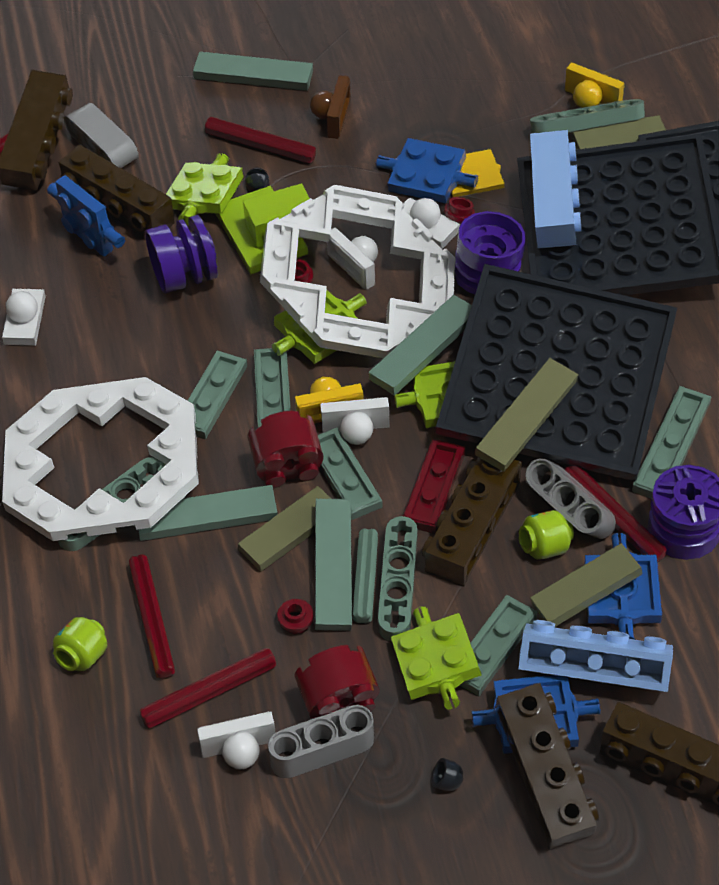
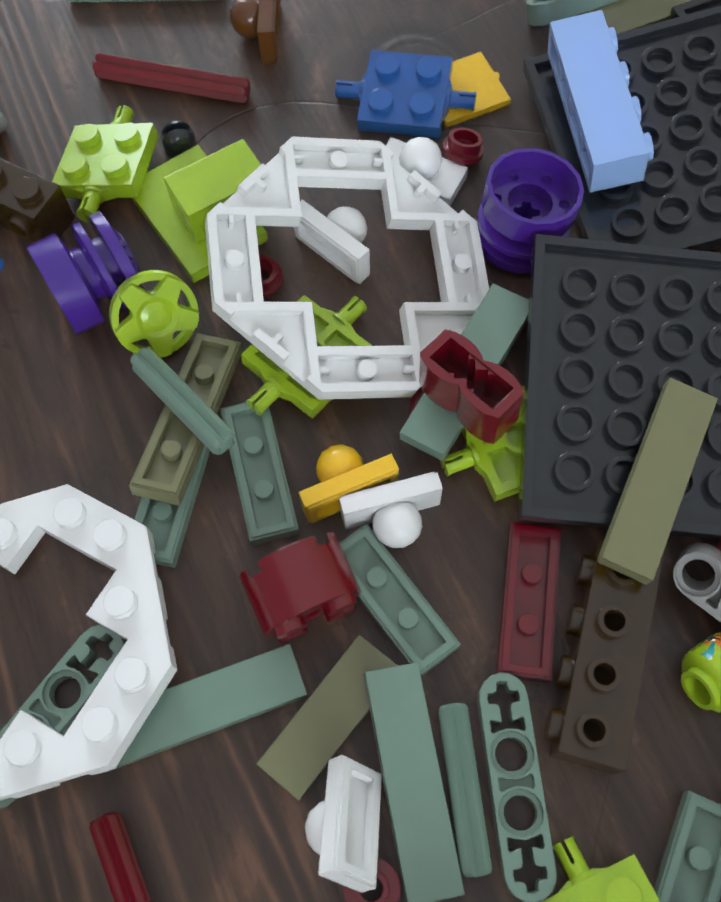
camera: 10 degrees left, 15 degrees up
none -> lime wheel [109,270,199,358]
none -> olive tile [129,333,242,506]
none -> sand green axle [130,347,235,455]
none -> white tile [305,755,382,893]
none -> dark red brick [419,329,524,444]

